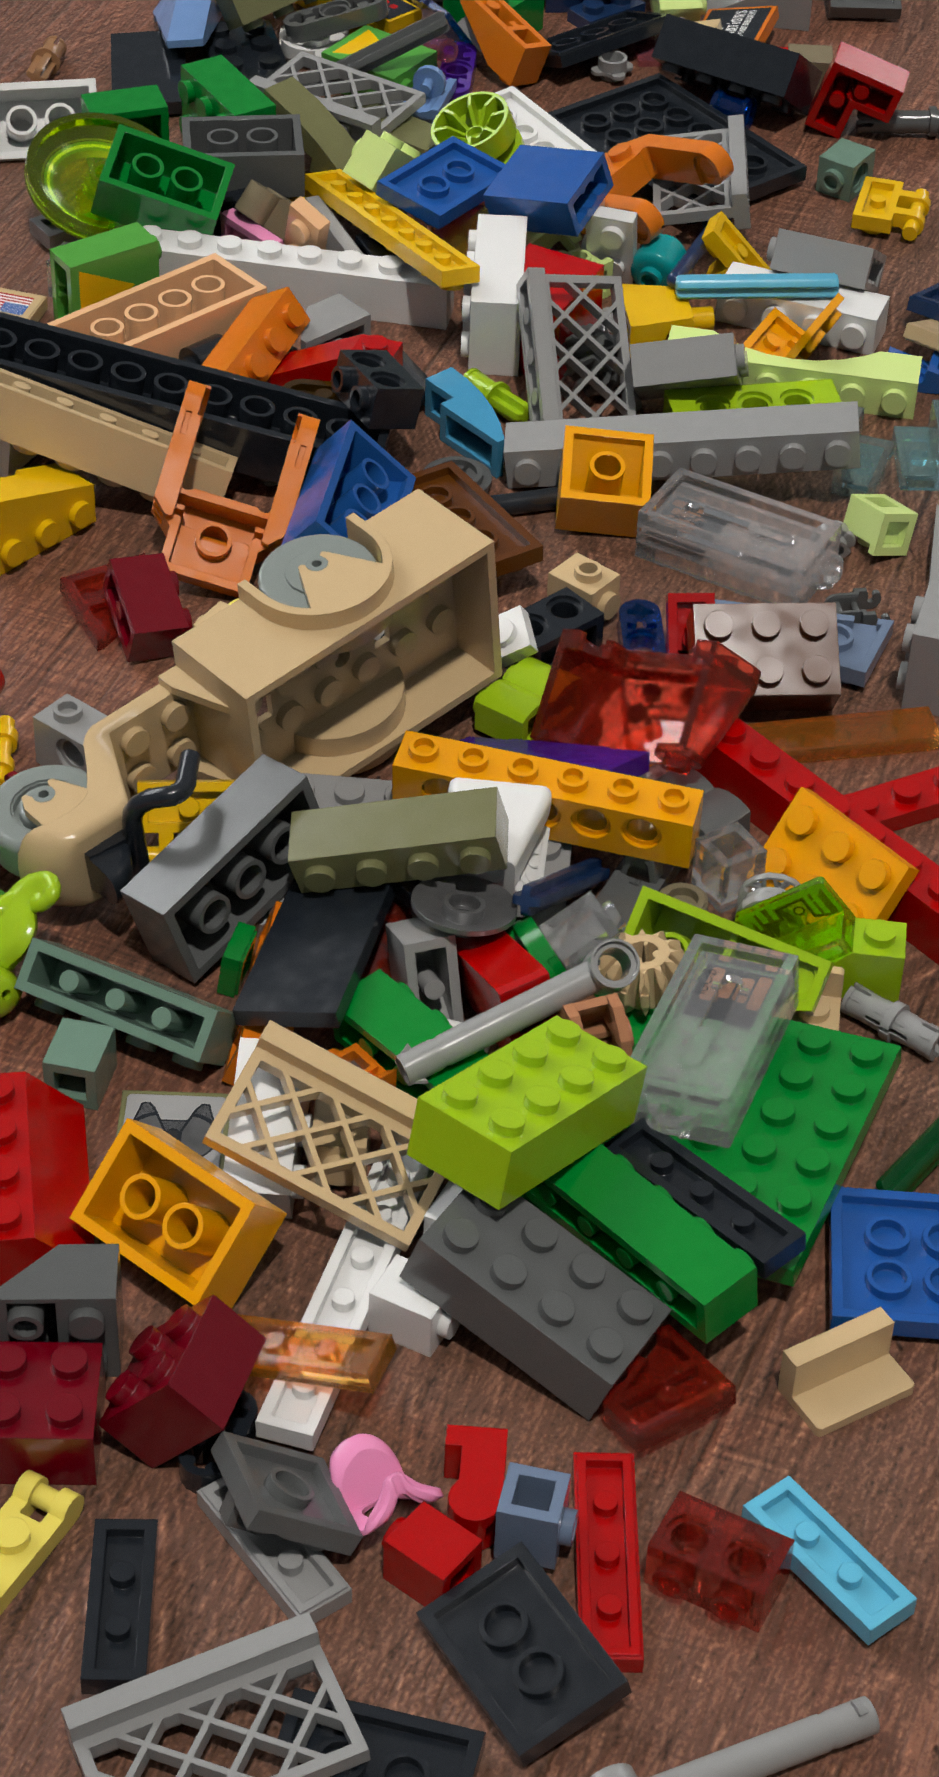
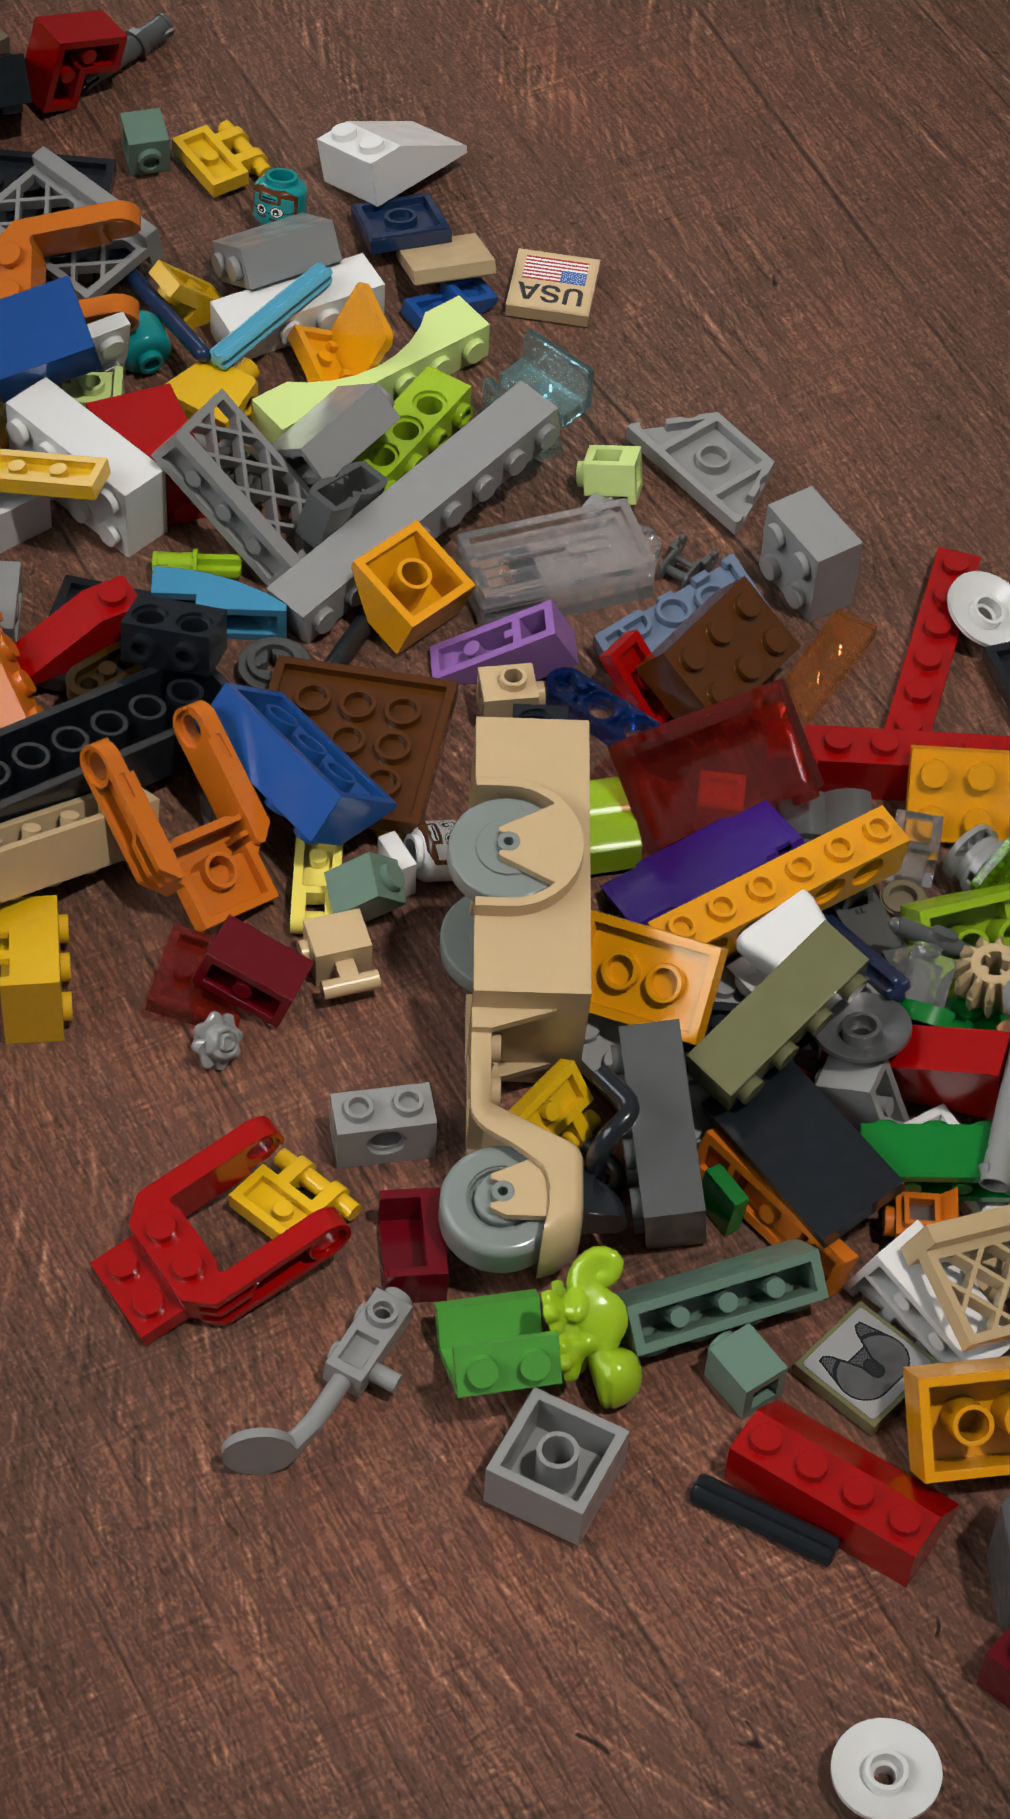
camera: 50 degrees left, 10 degrees up
none -> light grey plant [191,1011,244,1070]
none -> teal head [253,168,308,225]
none -> dark grey brick [295,461,388,548]
none -> medium lavender slope [430,599,579,684]
none -> light orange plate [589,910,729,1045]
none -> dark grey piece [888,915,975,958]

